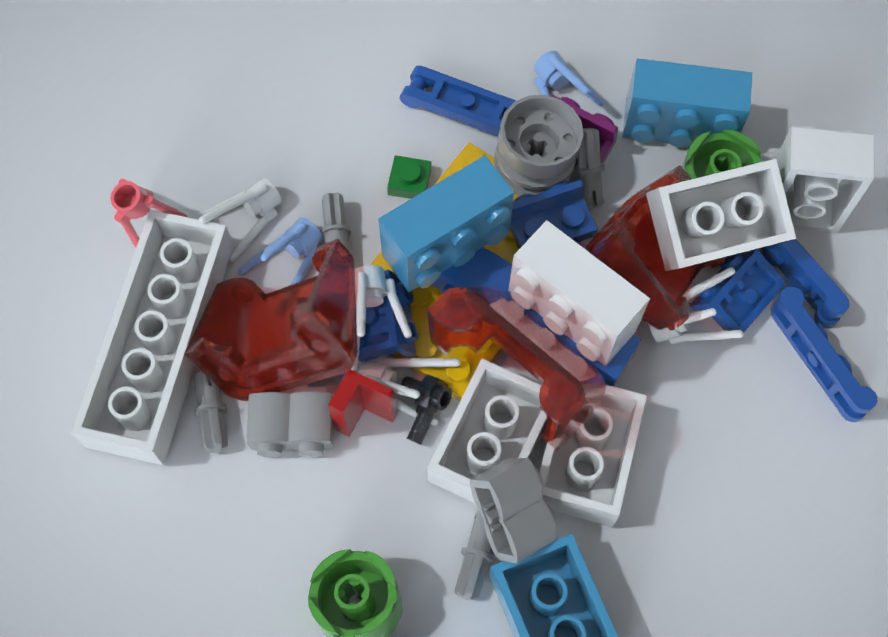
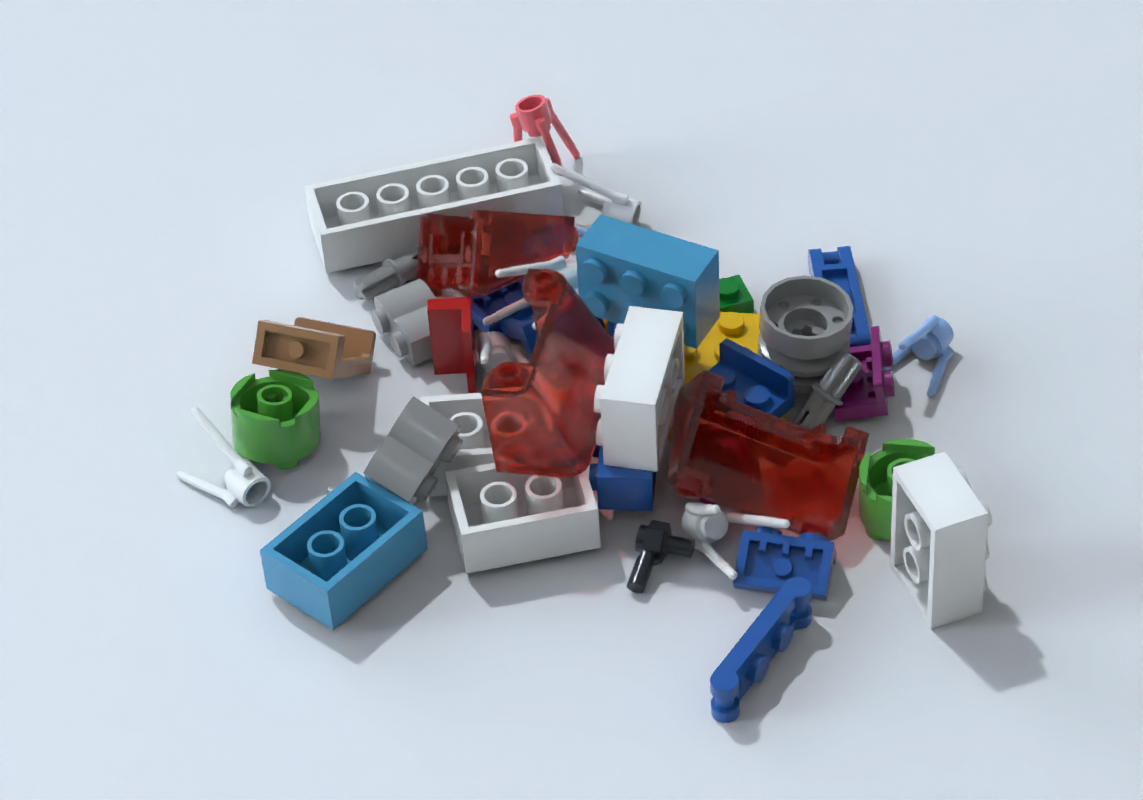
camera: 65 degrees right, 25 degrees down
dark azure brick [622,58,752,147] -> none
white brick [646,158,796,271] -> none
blue plate [761,239,850,329] -> none
none -> medium nougat panel [252,317,376,380]
none -> black piece [627,519,695,593]

